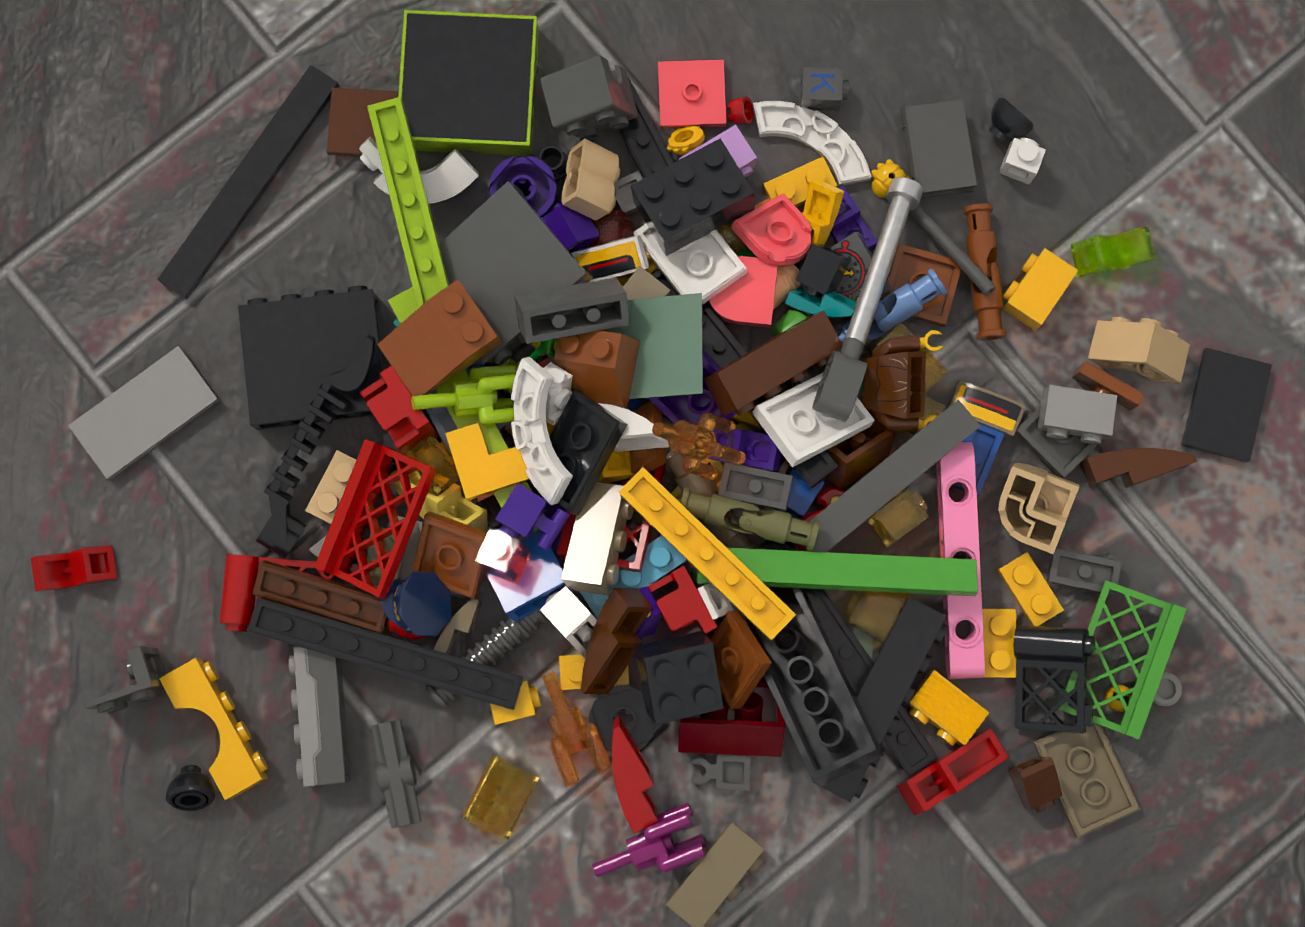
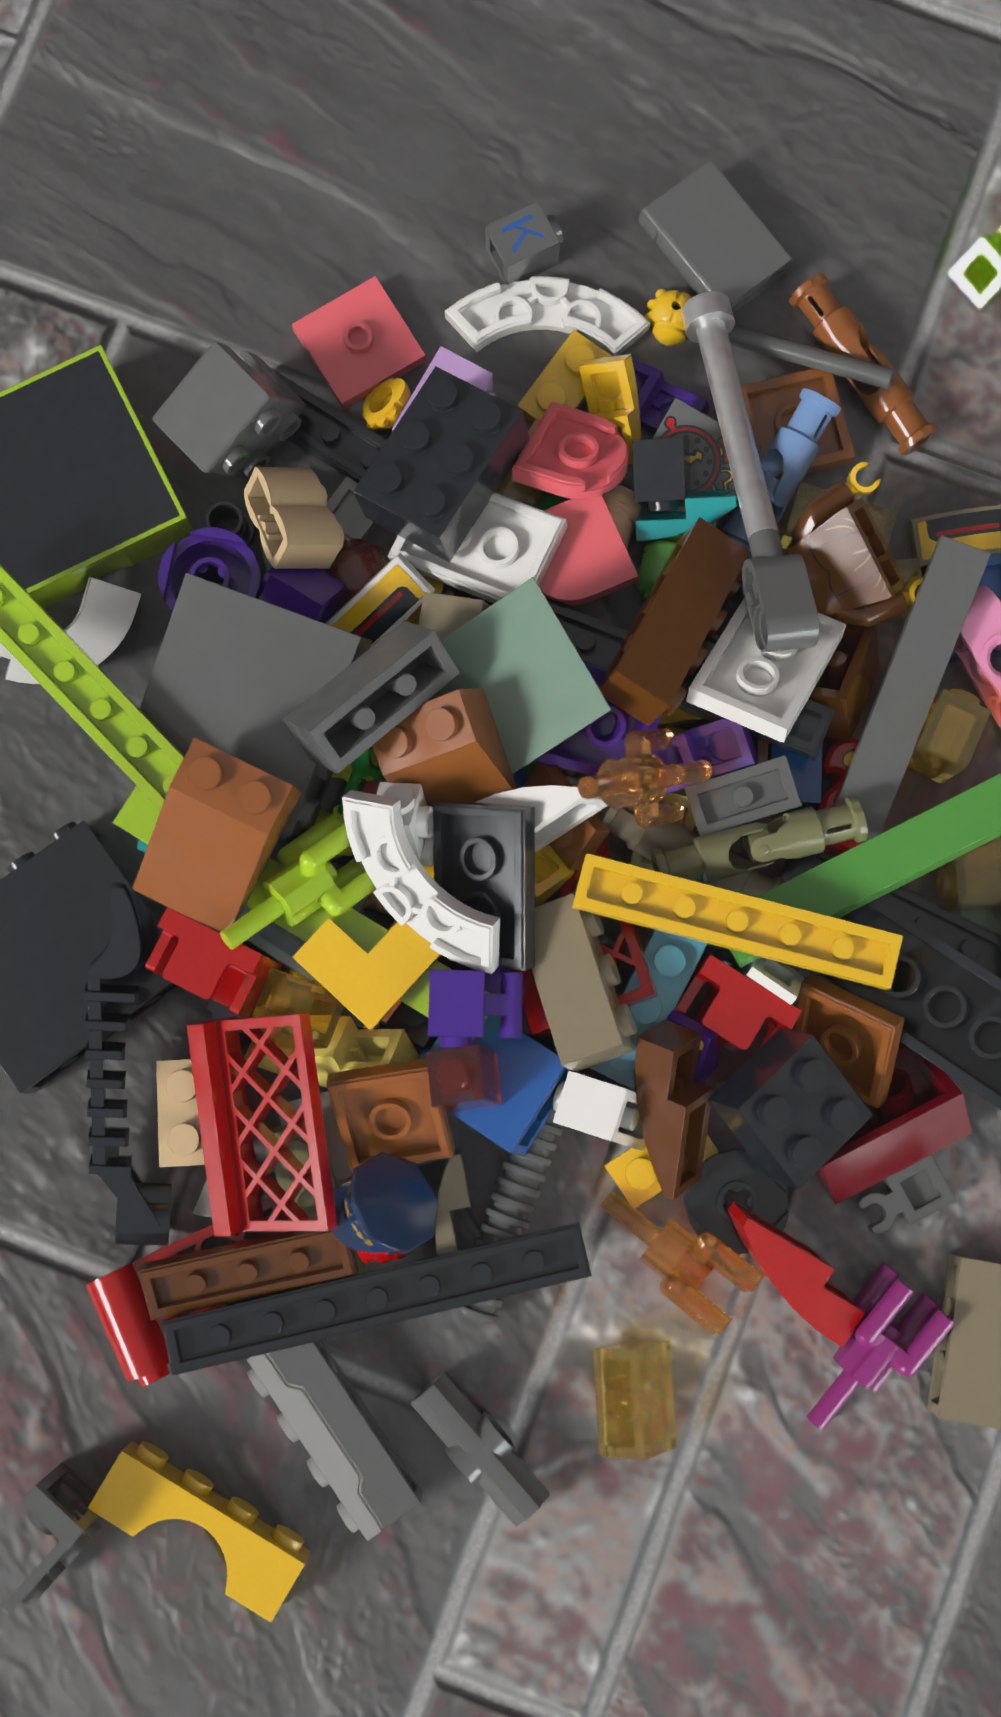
camera: 30 degrees left, 0 degrees up
black brick [166,765,215,811] -> none
yellow brick [490,681,541,725] -> none
red hinge [727,97,754,124] -> none
black brick [988,98,1034,142] -> none
white brick [999,138,1046,185] -> none
yellow brick [1002,248,1079,331] -> none

